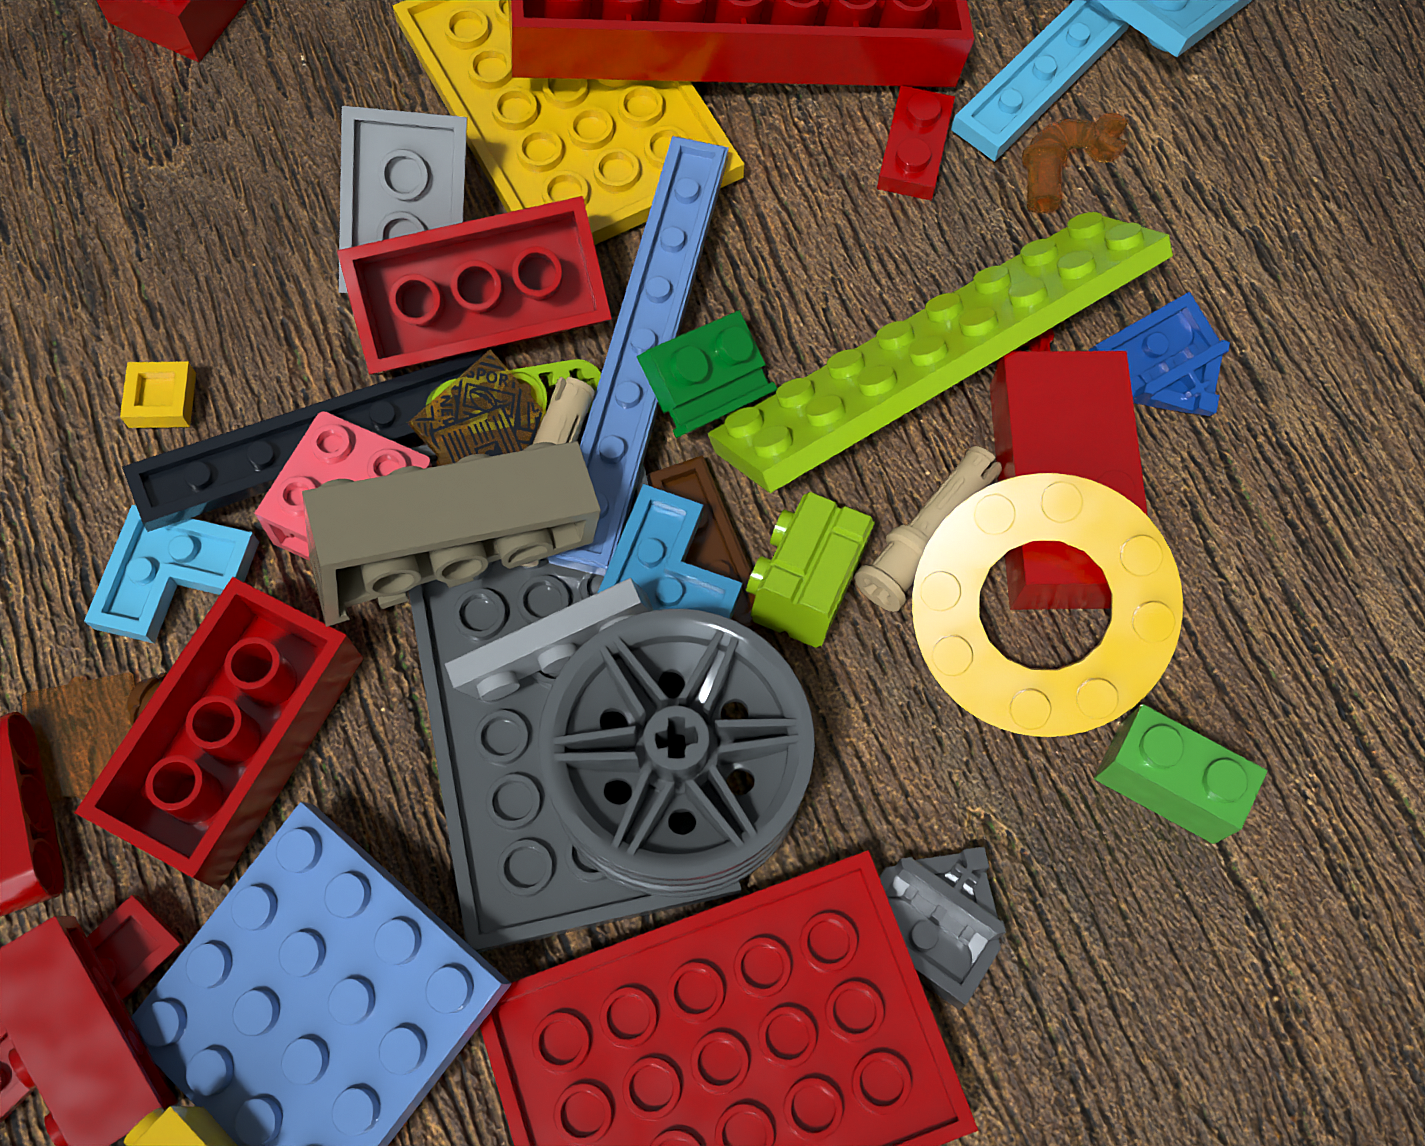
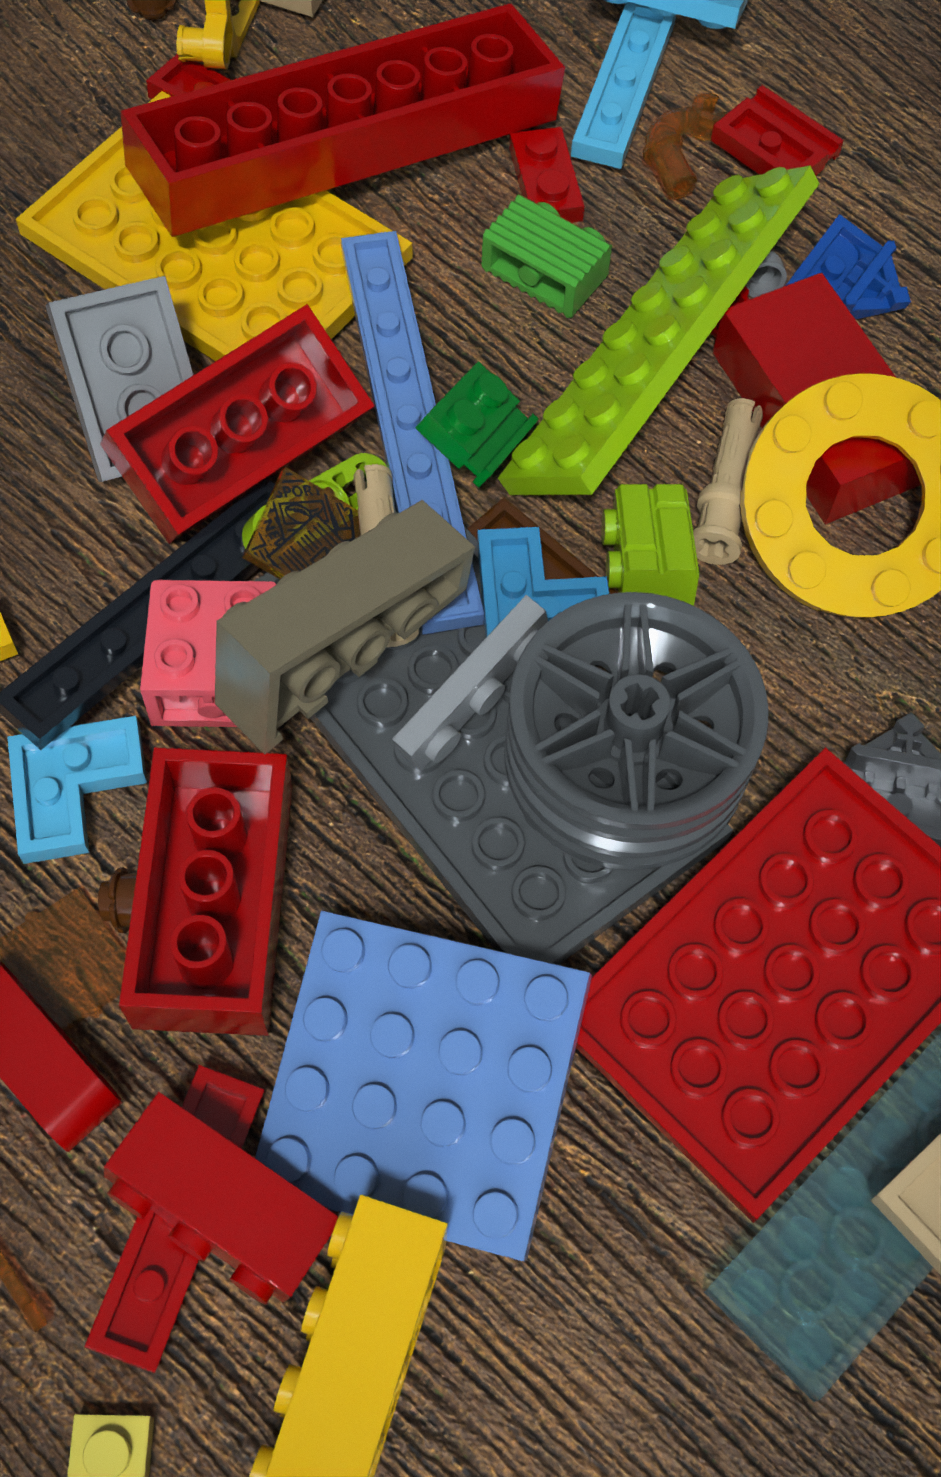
camera: 25 degrees left, 5 degrees down
none -> bright green brick [481,194,612,318]
none -> red plate [711,85,844,176]
none -> light grey hinge [745,251,787,298]

